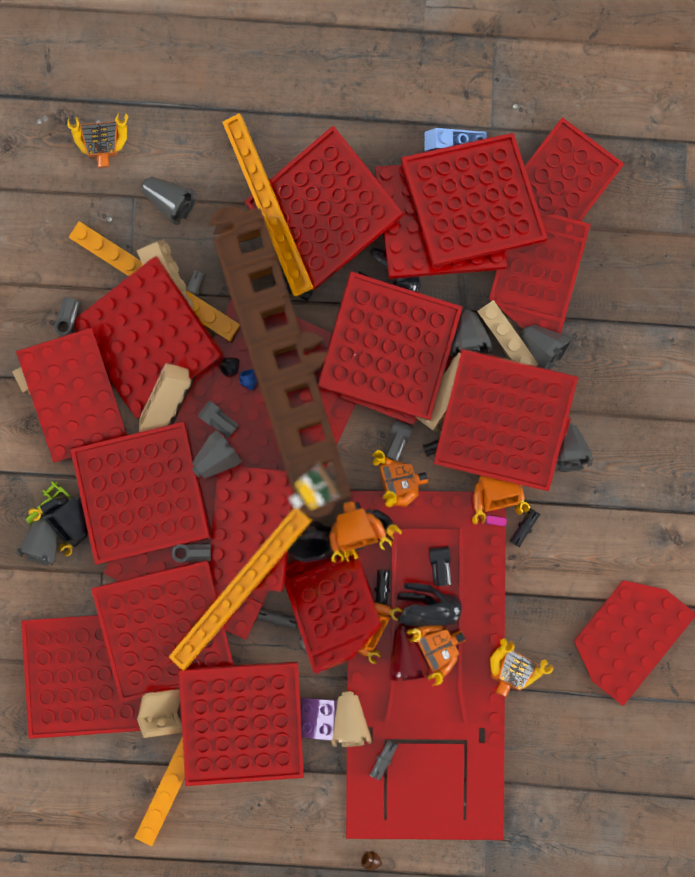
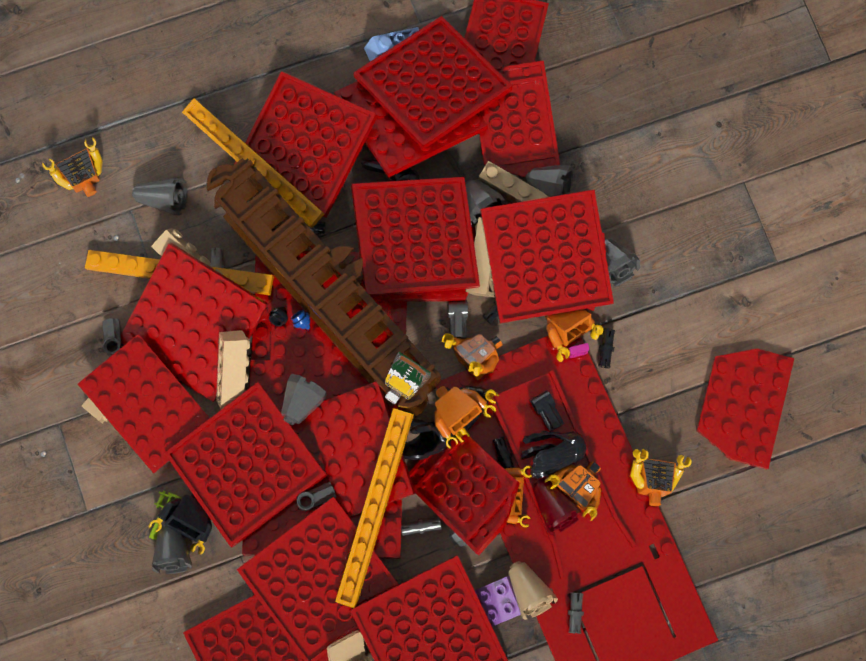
camera: 30 degrees left, 10 degrees down
dark grey piece [198,400,239,438] -> none

